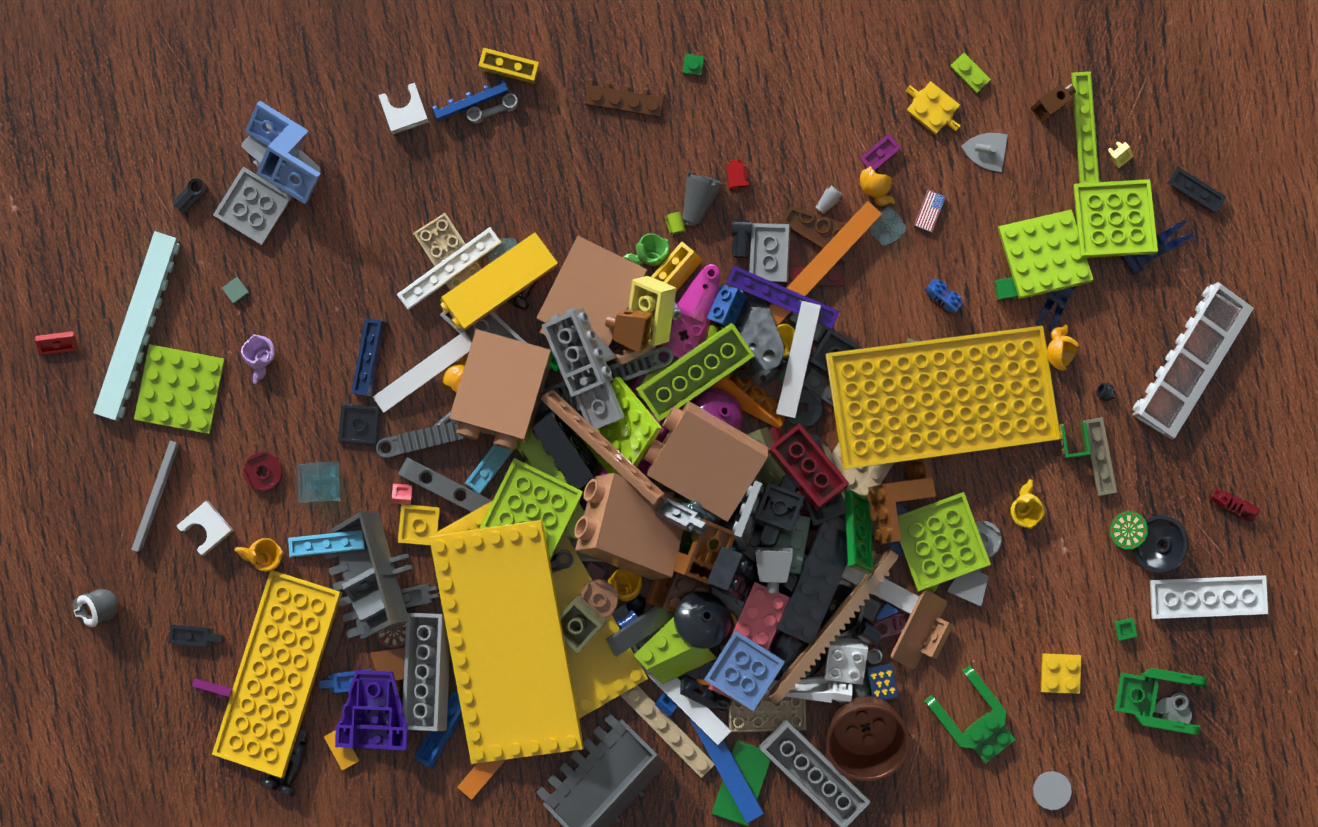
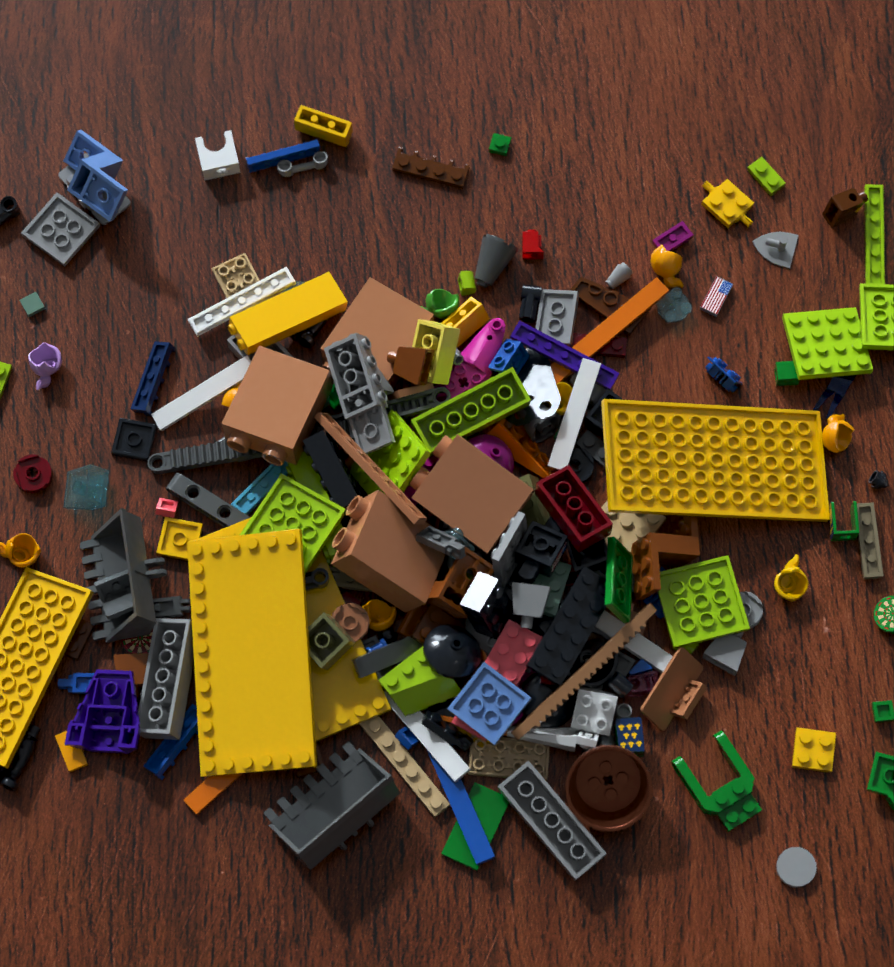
camera: 10 degrees right, 15 degrees down
medium azure tile [288,530,366,558] -> none

